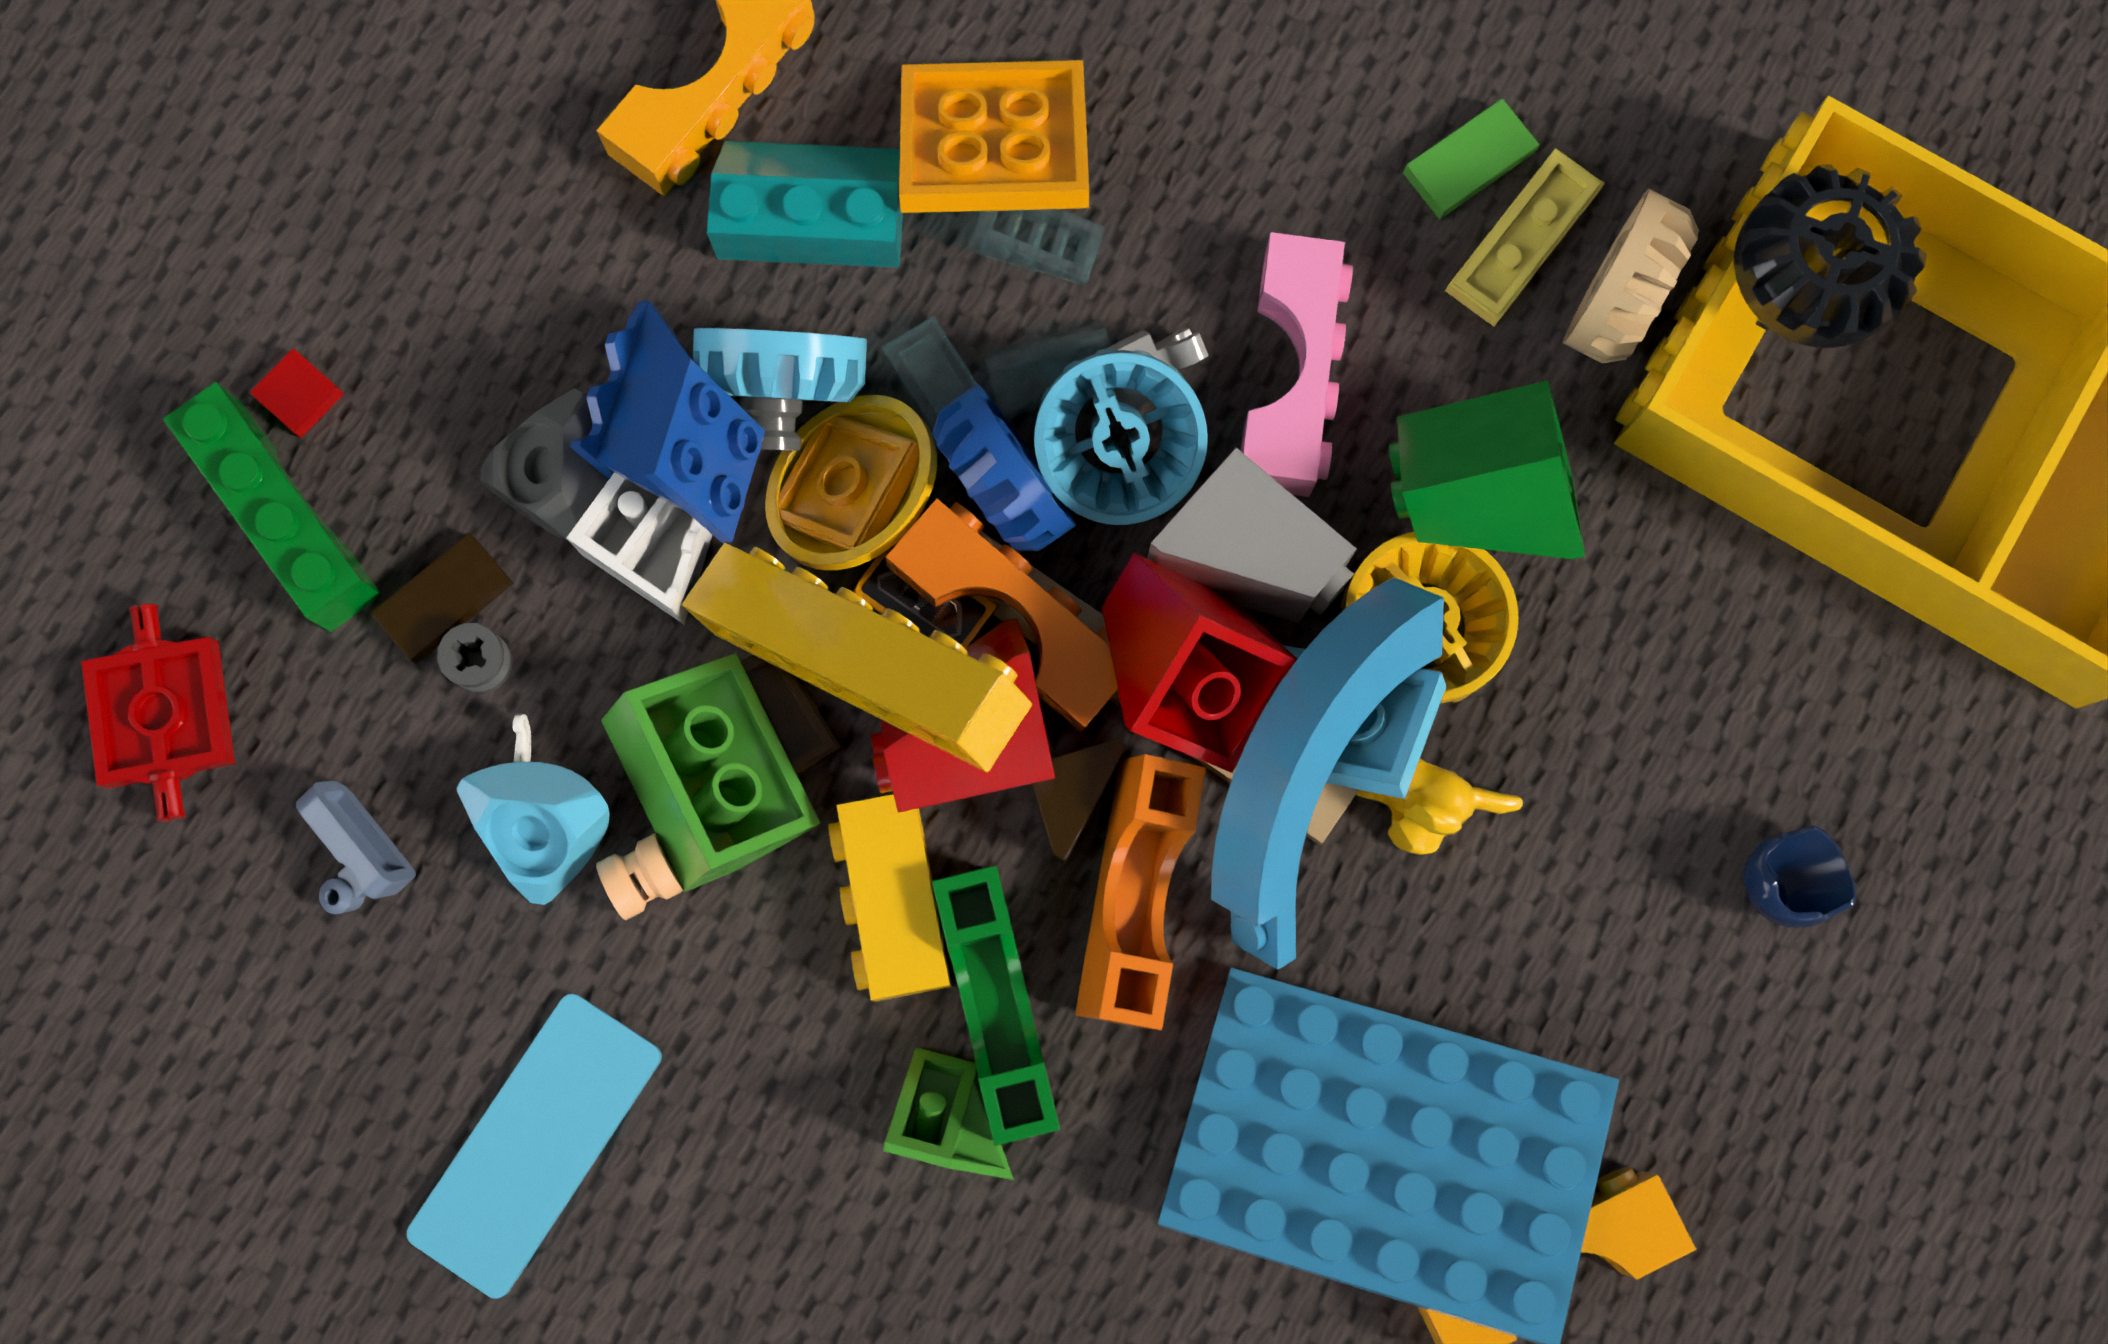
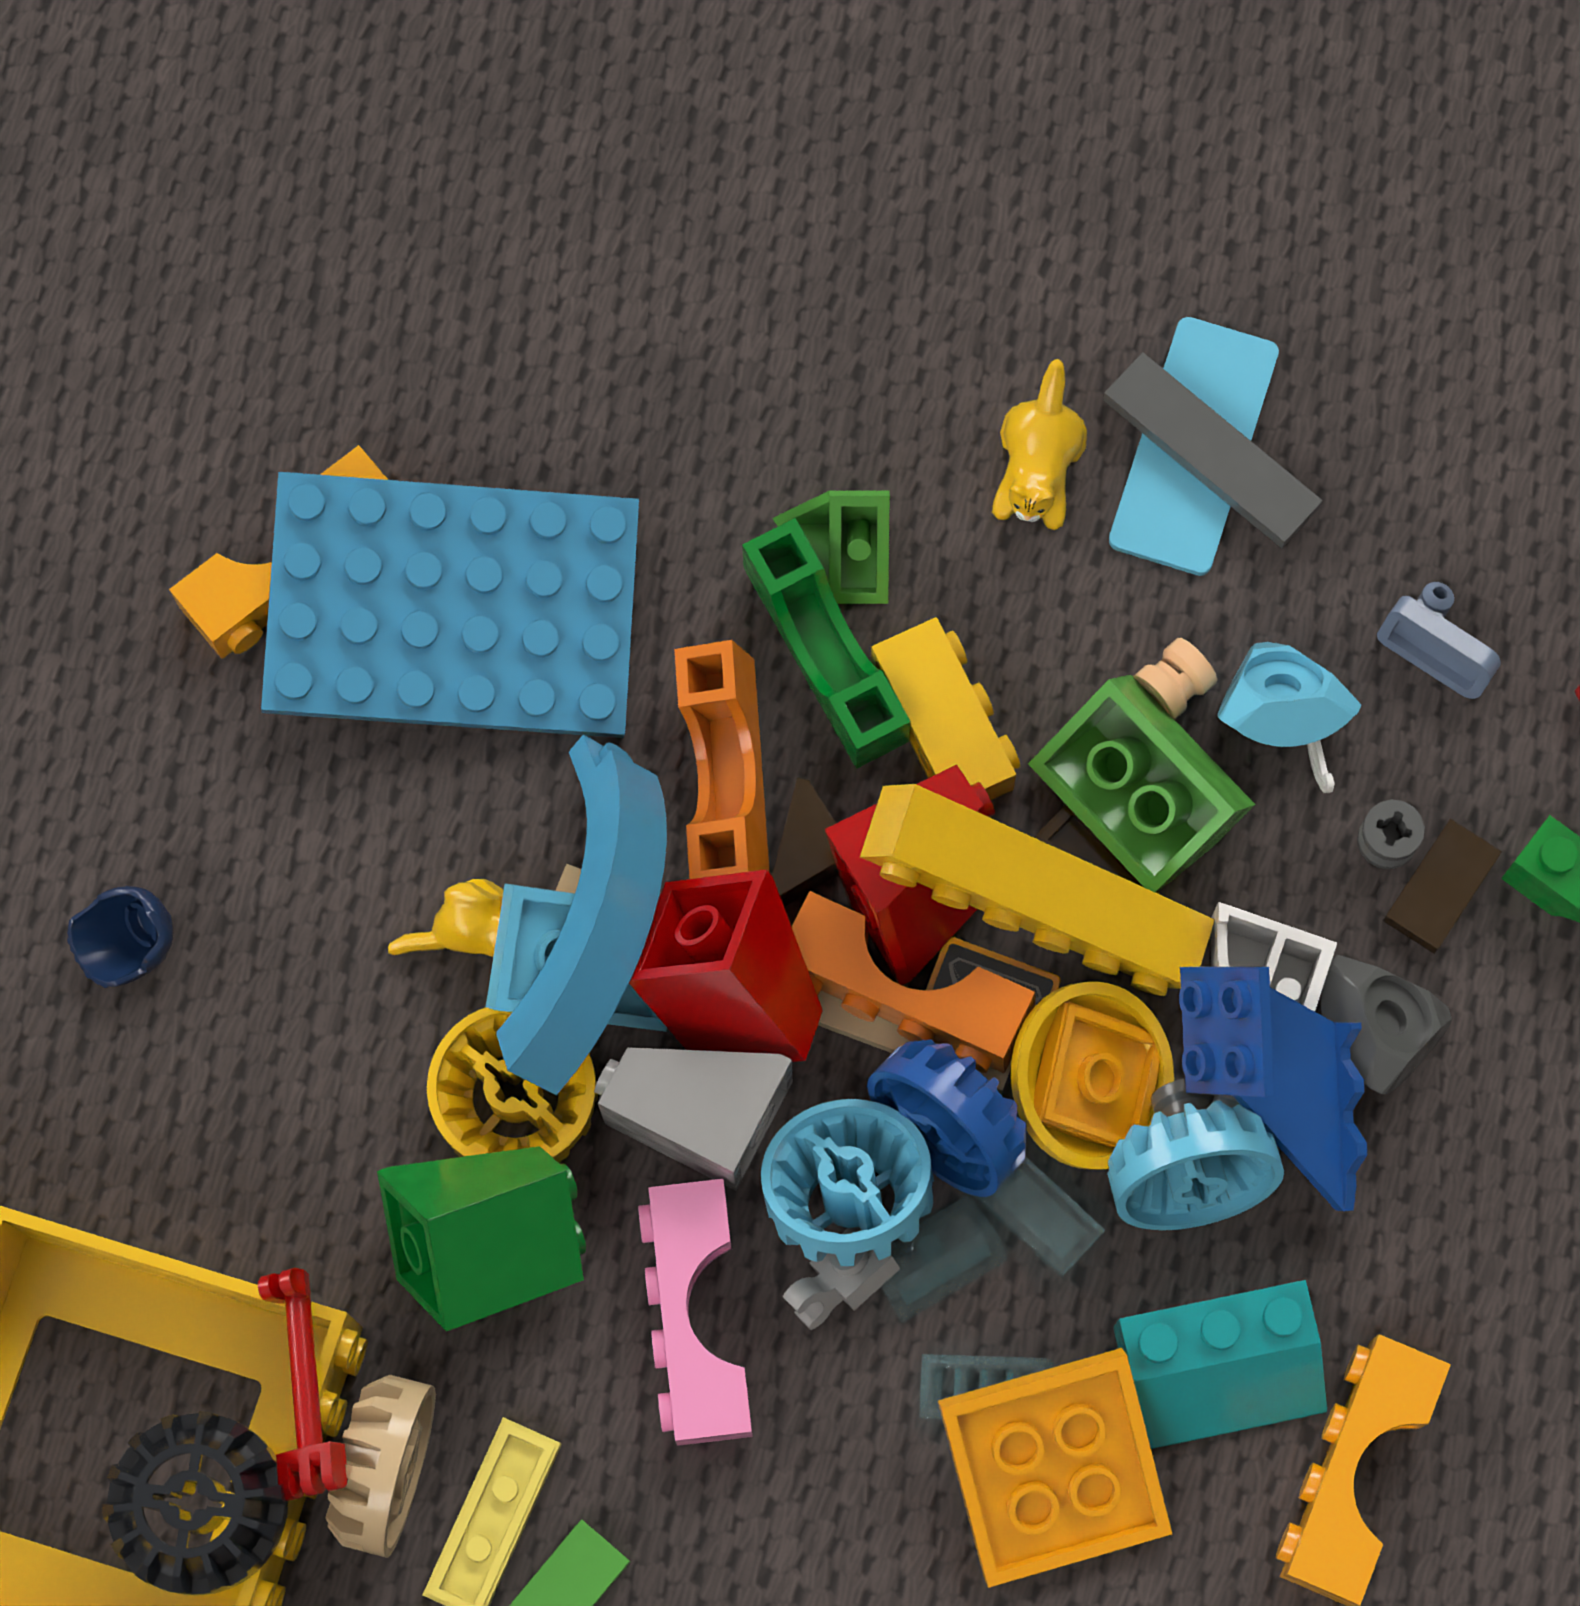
camera: 170 degrees right, 5 degrees down
none -> red hinge [258,1268,348,1501]
none -> yellow animal [992,359,1087,530]
none -> dark grey tile [1103,352,1323,549]

